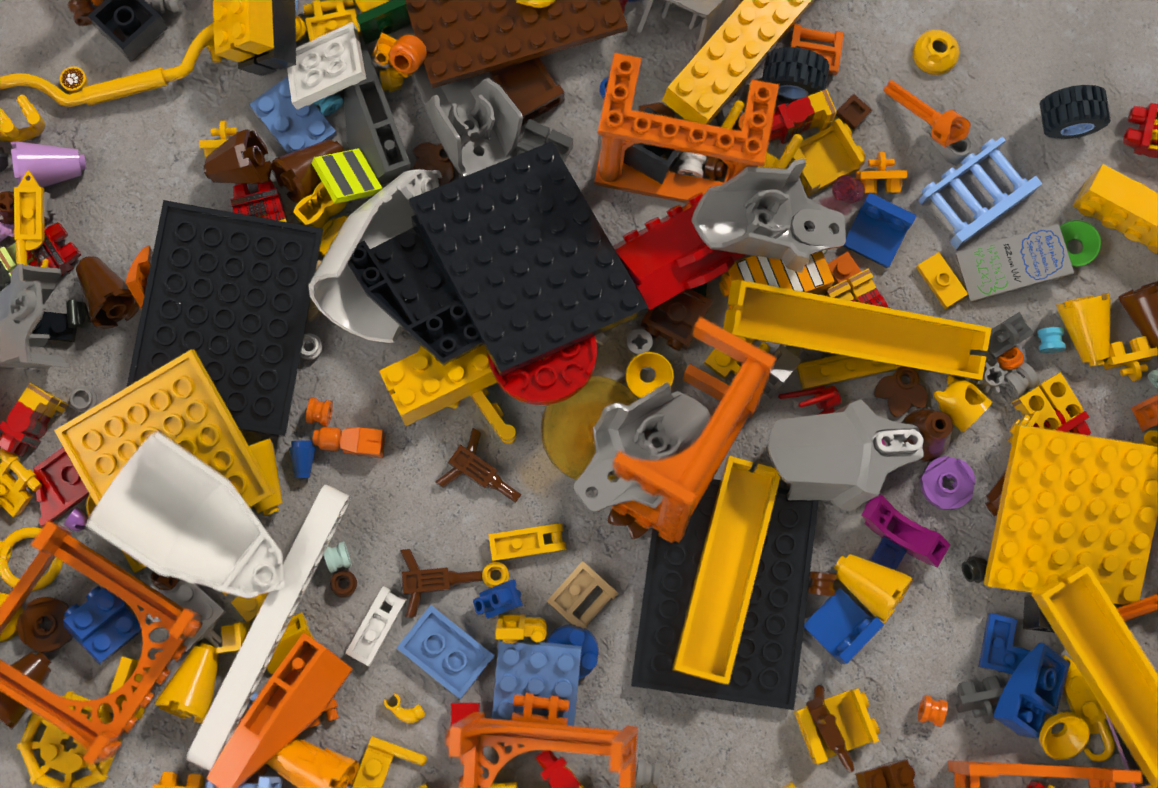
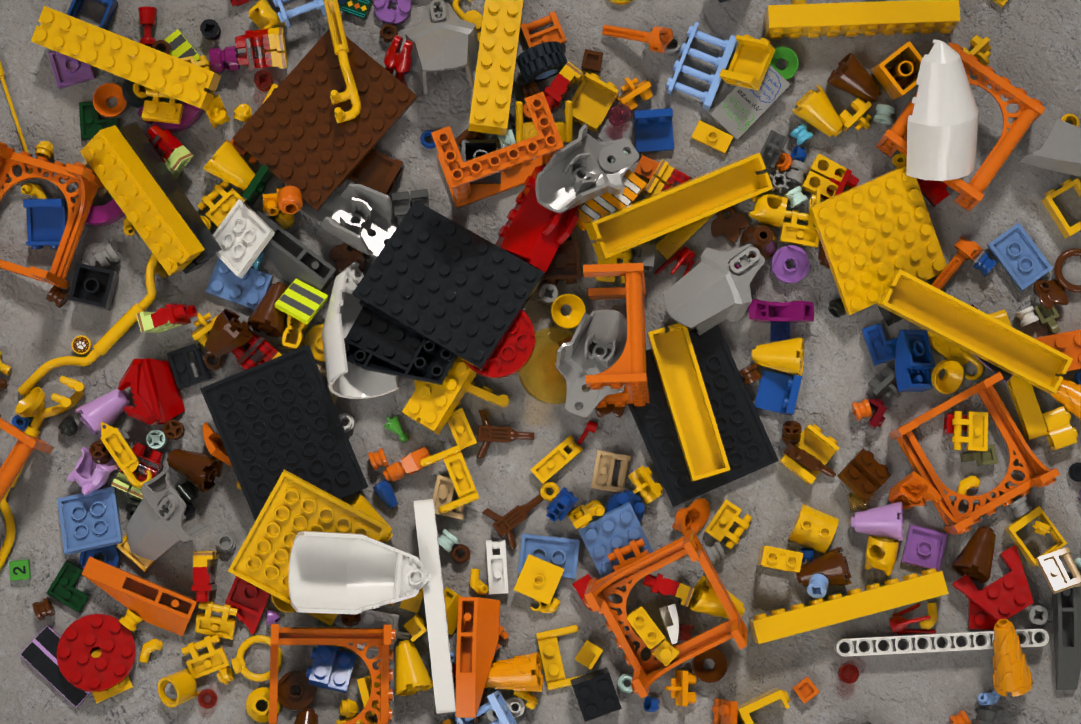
camera: 25 degrees left, 5 degrees up
none -> red helmet [118,358,185,425]
none -> red hips [136,303,198,333]
none -> light aqua wheel [146,430,168,450]
none -> reddish brown wheel [163,420,185,440]
none -> black plate [166,343,212,390]
none -> reddish brown plate [204,353,224,370]
none -> yellow plate [340,698,359,718]
none -> bright green piece [383,415,409,443]
none -> yellow plate [420,445,480,514]
none -> tan plate [432,475,465,520]
none -> yellow plate [447,408,477,450]
none -> yellow arm [469,569,489,595]
none -> yellow plate [513,554,564,605]
none -> red hand [577,421,598,445]
none -> yellow hips [628,466,663,504]
none -> orange piece [672,498,710,536]
none -> yellow plate [704,499,753,549]
none -> yellow panel [719,34,776,91]
none -> yellow plate [779,209,819,248]
none -> reddish brown wheel [782,421,802,445]
none -> light aqua wheel [784,186,808,209]
none -> blue plate [790,146,807,162]
none -> dark red bracket [867,398,887,429]

